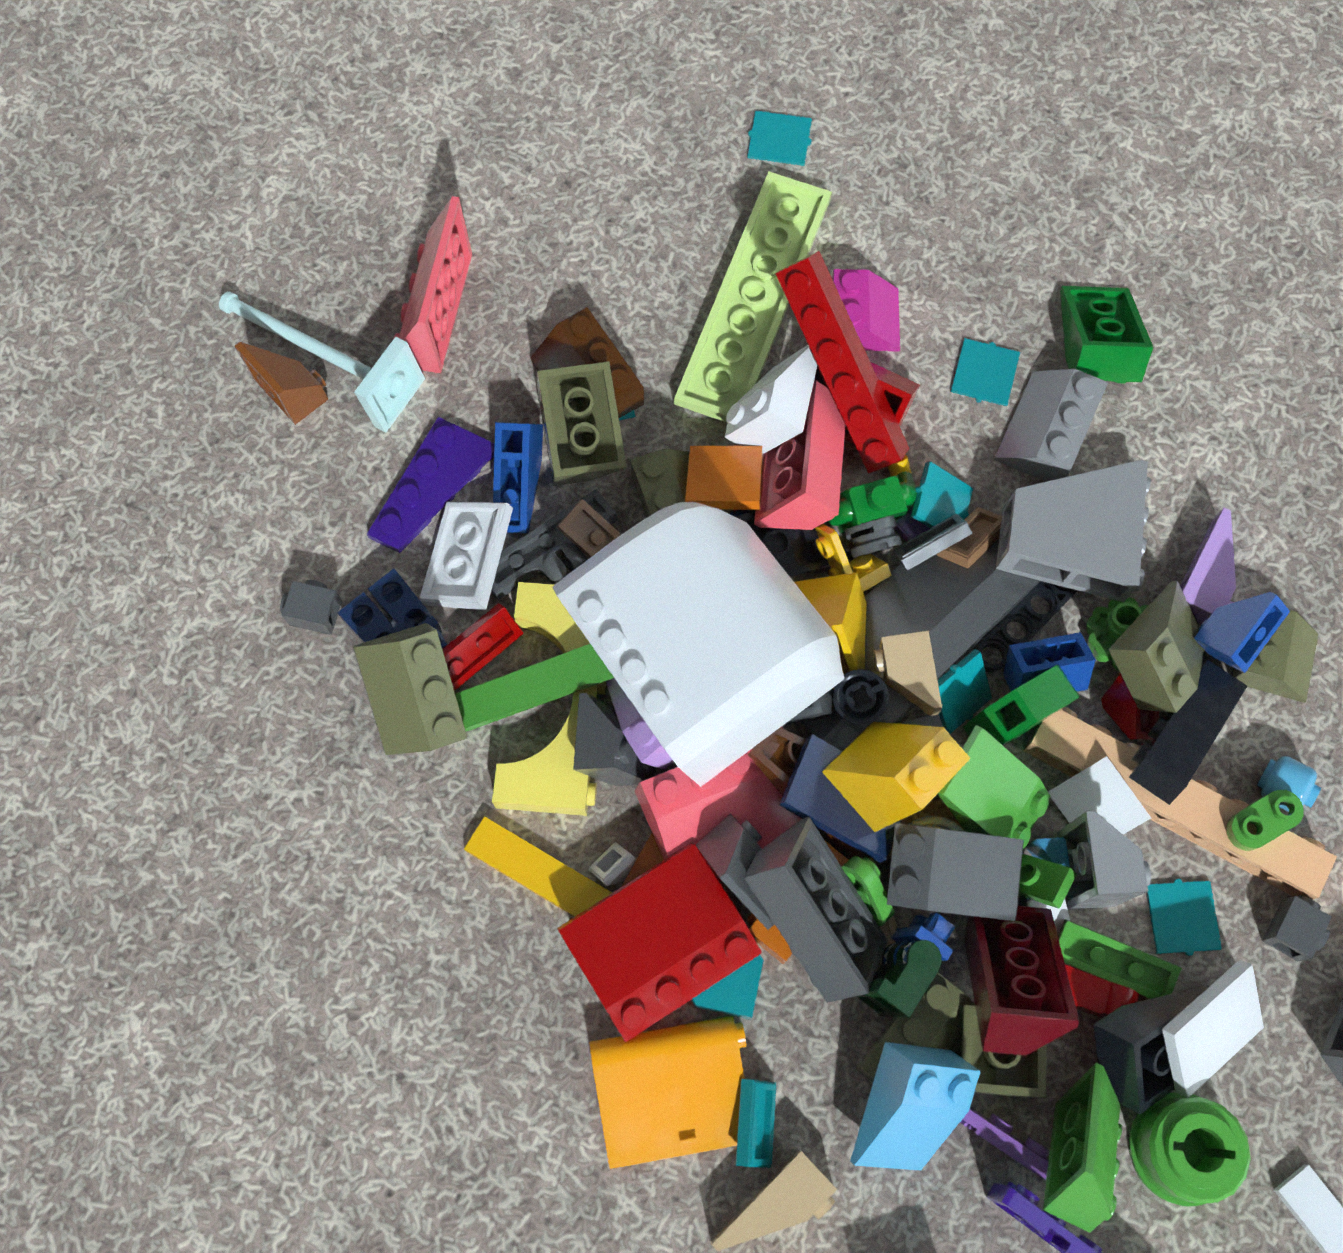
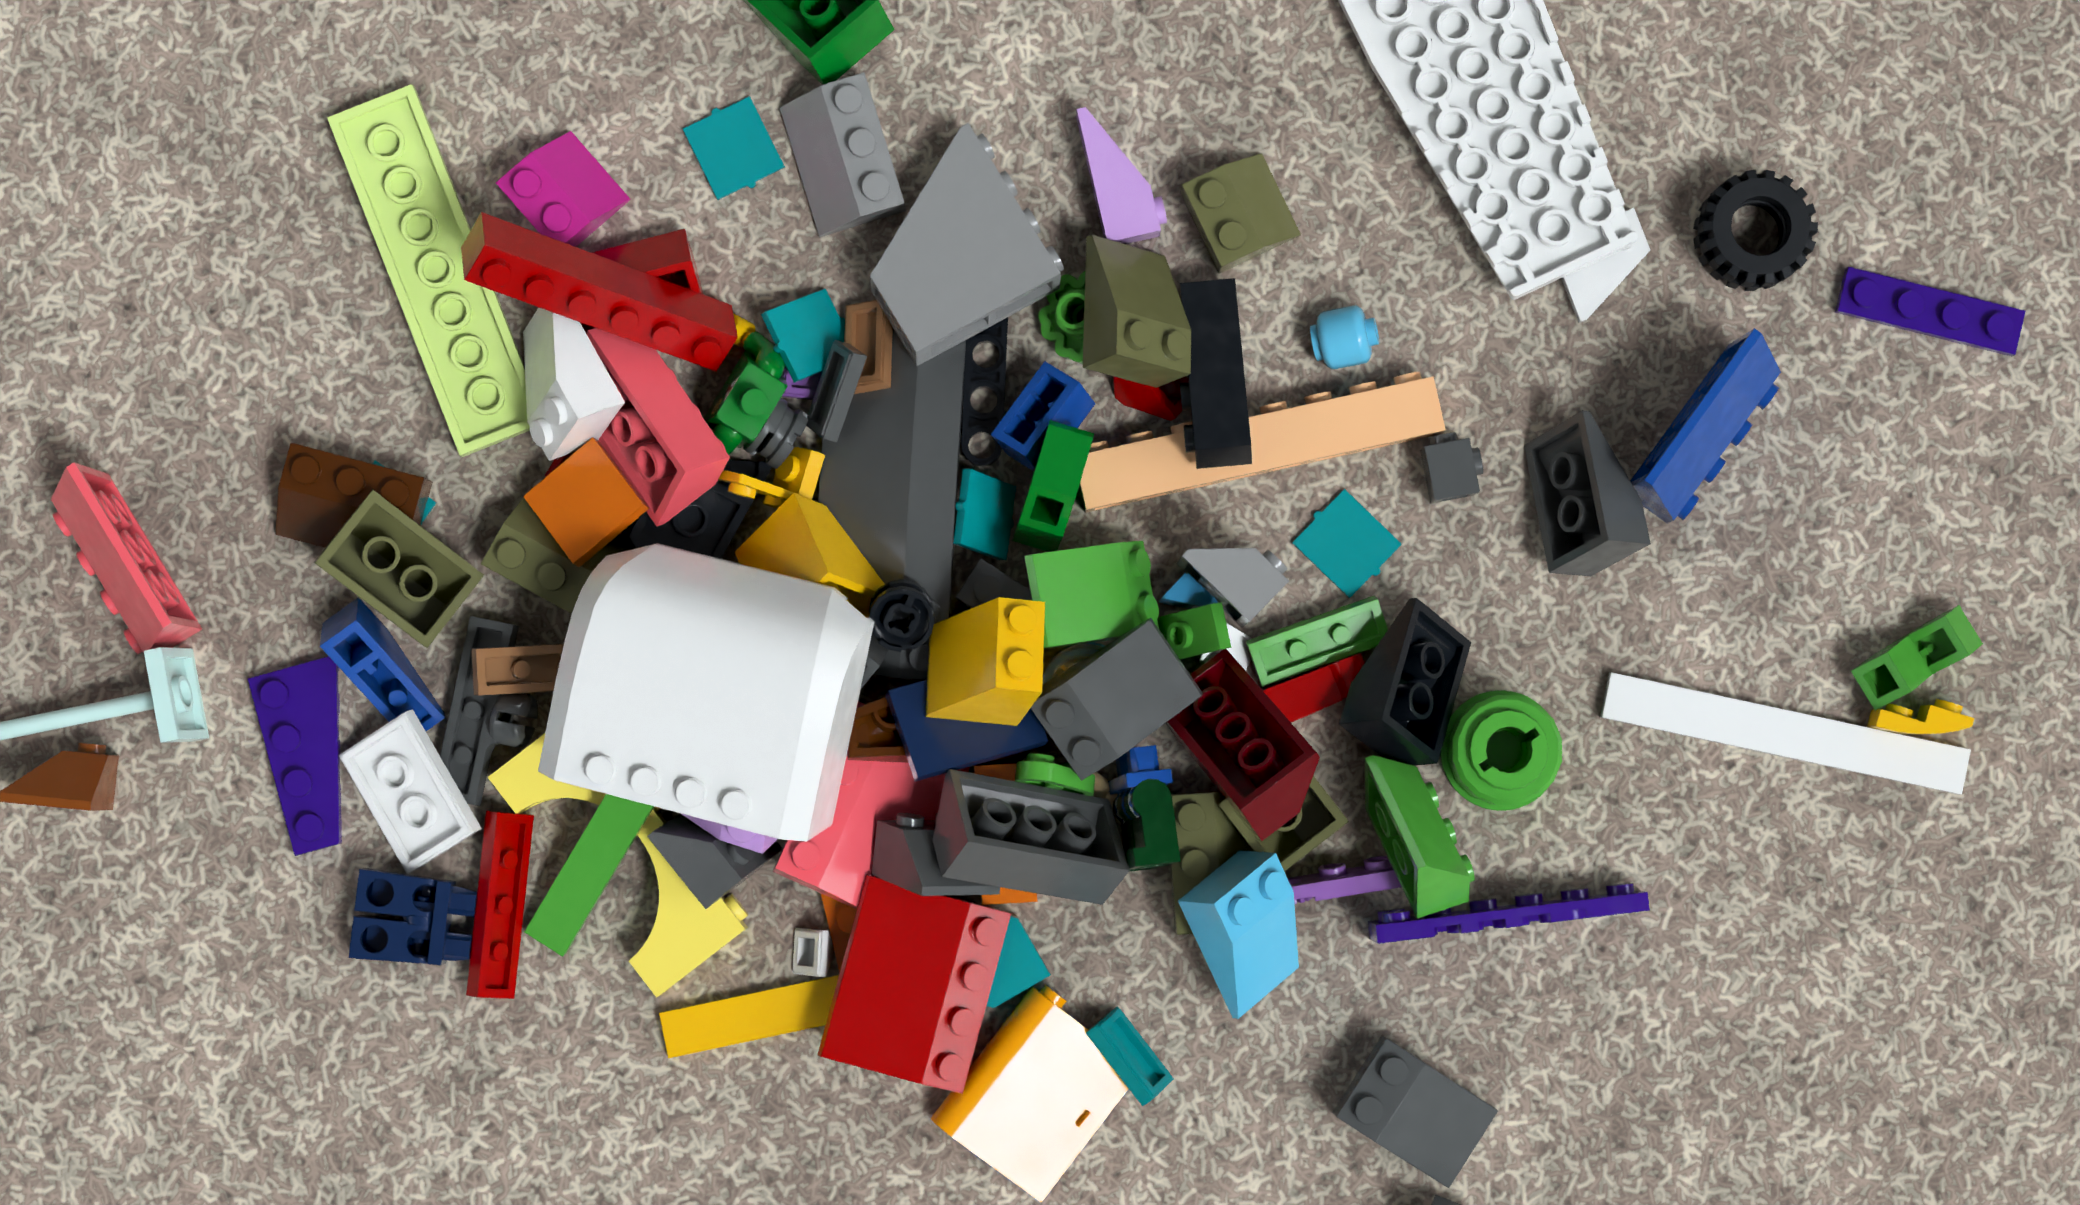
camera: 45 degrees left, 15 degrees up
dark grey brick [280,580,342,635] -> none
olive slope [353,623,467,755] -> none
tan slope [711,1150,837,1251] -> none
teal piece [747,111,812,166] -> none
tan slope [874,631,942,716] -> none
white sticker [1048,756,1151,834] -> none
white tile [1162,960,1264,1098] -> none
blue slope [1194,592,1290,673] -> none
bright green plate [1226,790,1304,851] -> none

